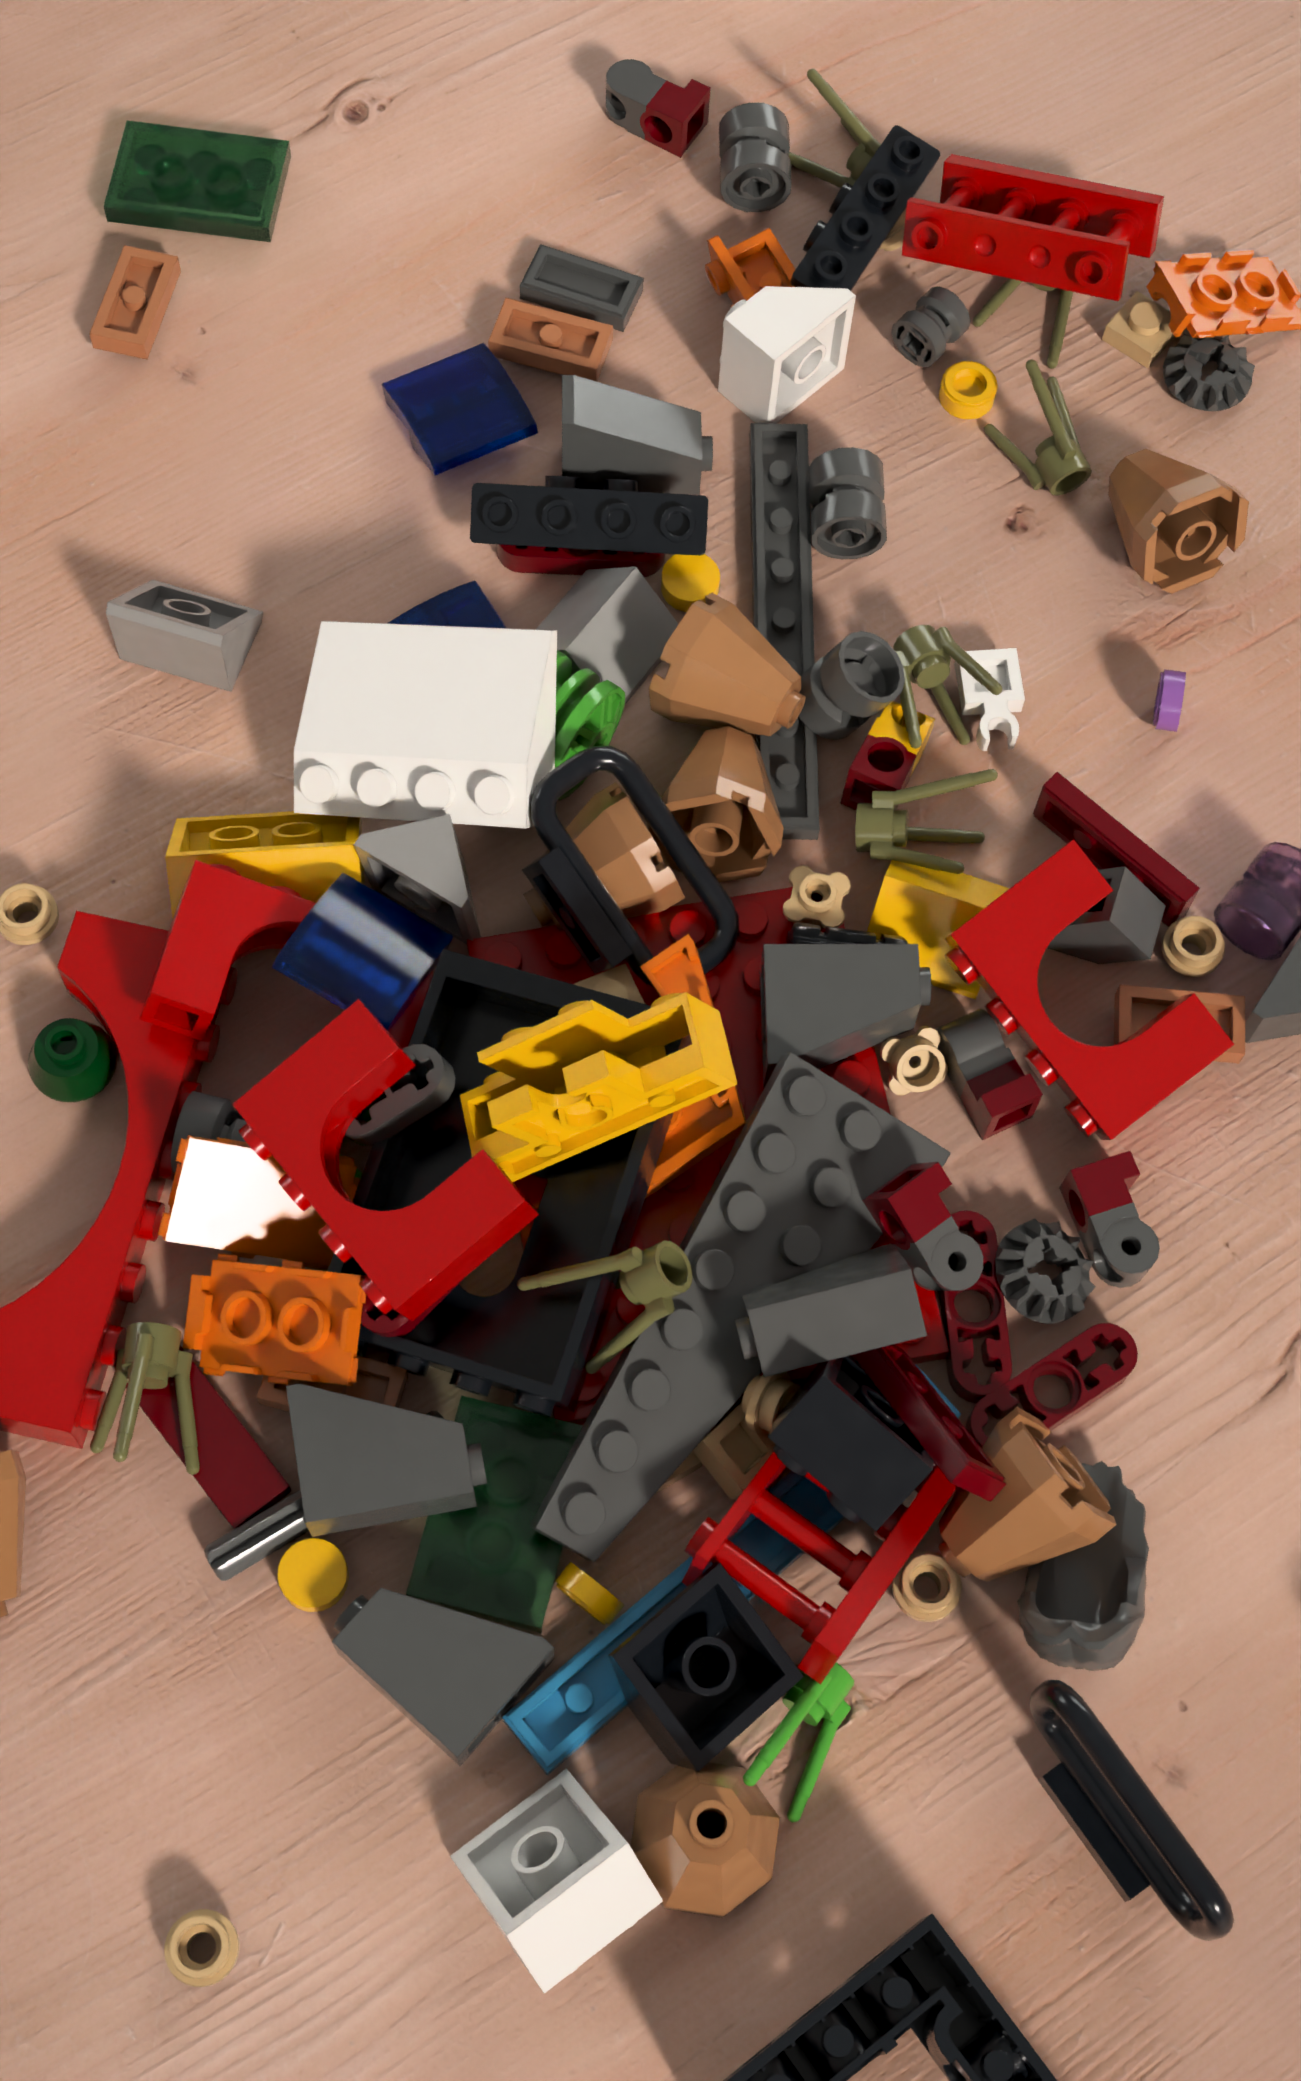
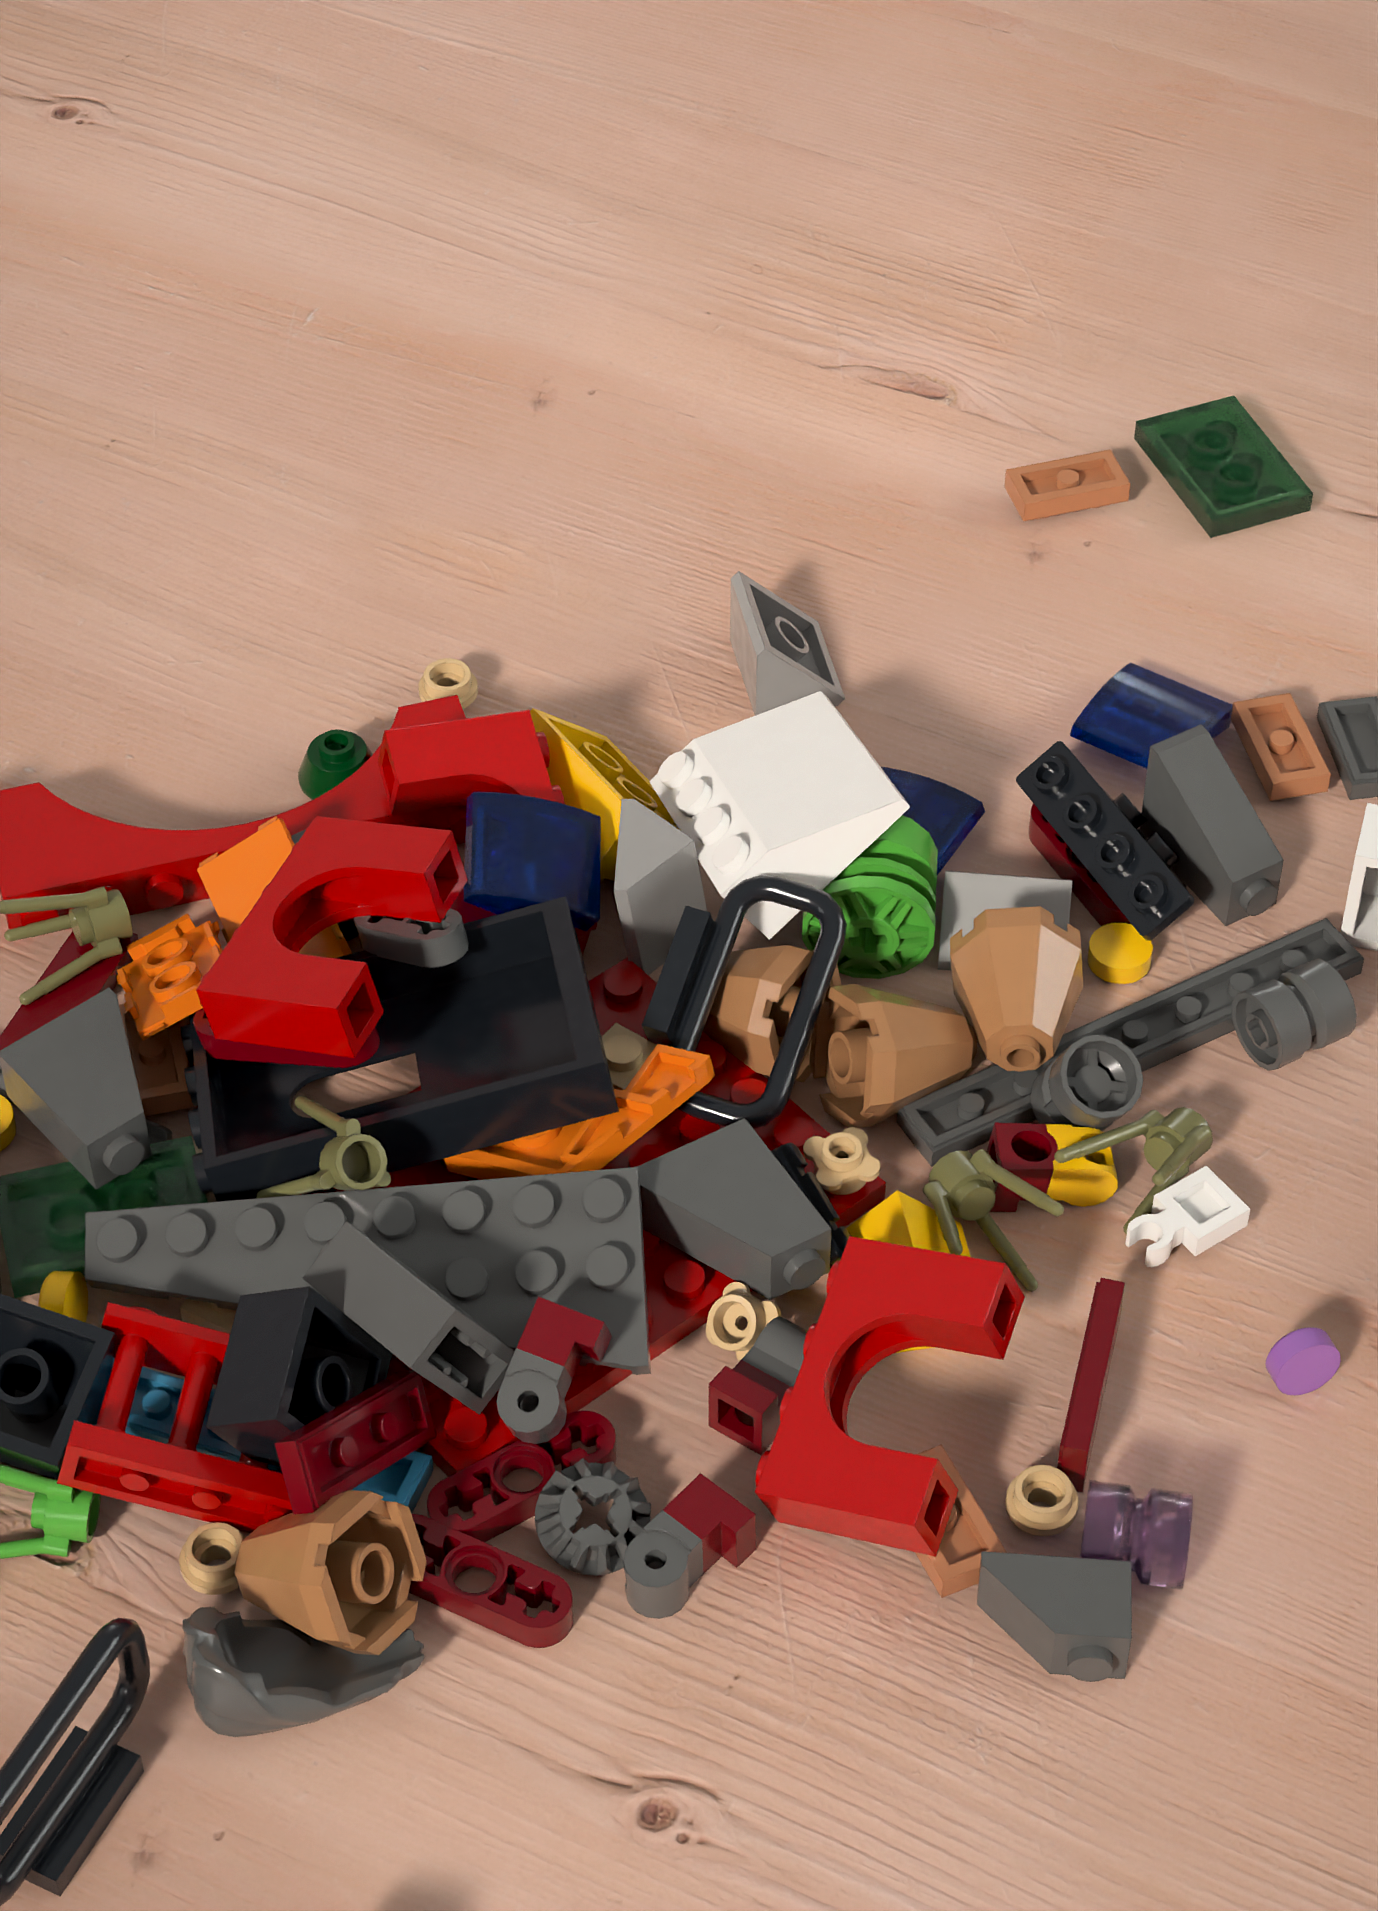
camera: 65 degrees right, 20 degrees down
yellow piece [460,992,737,1182] -> none
dark grey slope [1047,866,1165,964] -> none

